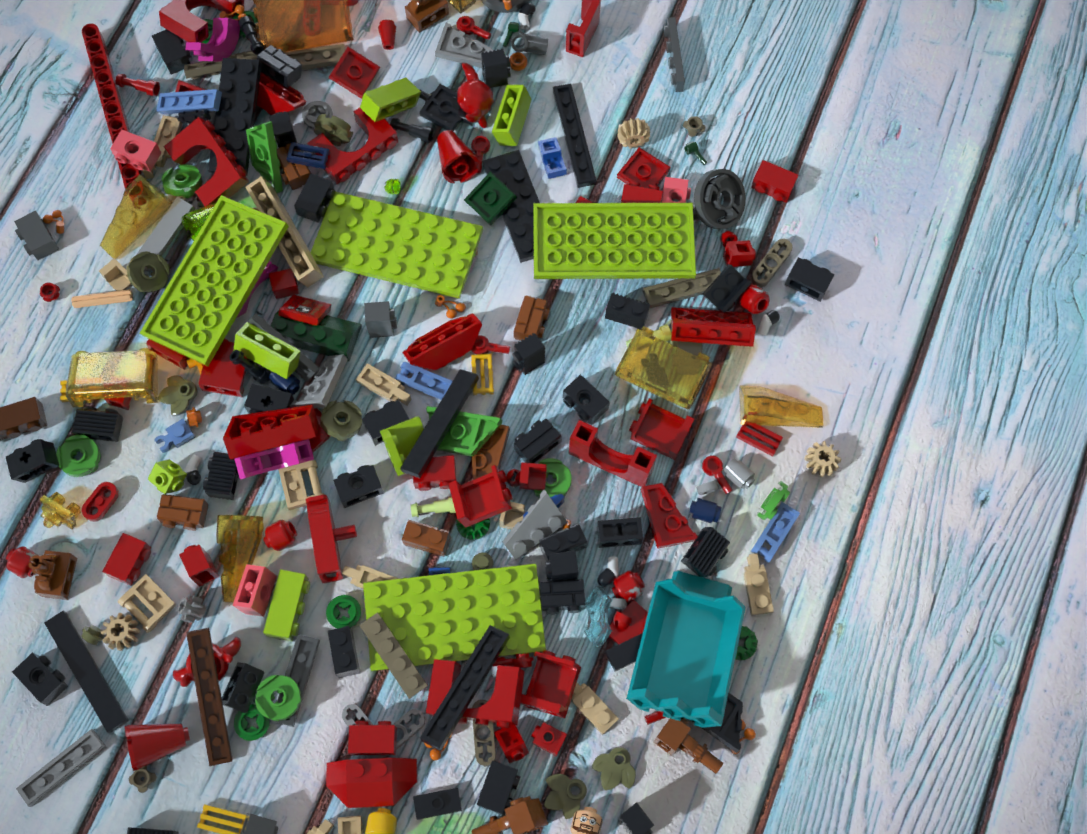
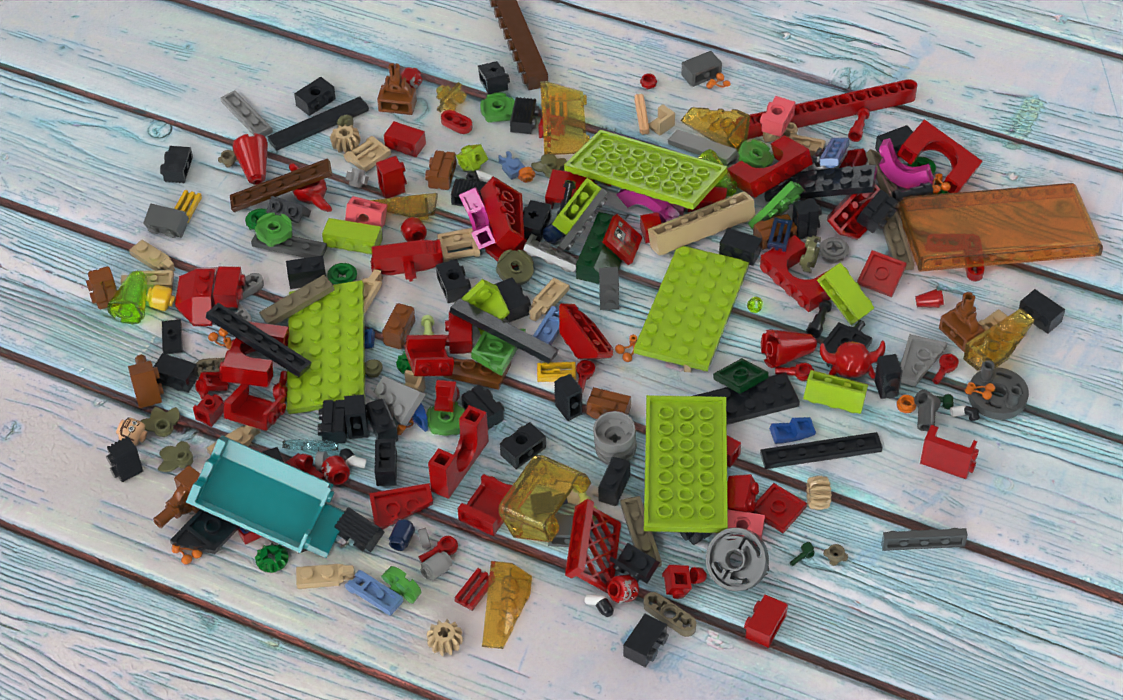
camera: 95 degrees right, 20 degrees down
olive plate [126,251,169,292] -> none
none -> light grey wheel [593,411,637,464]

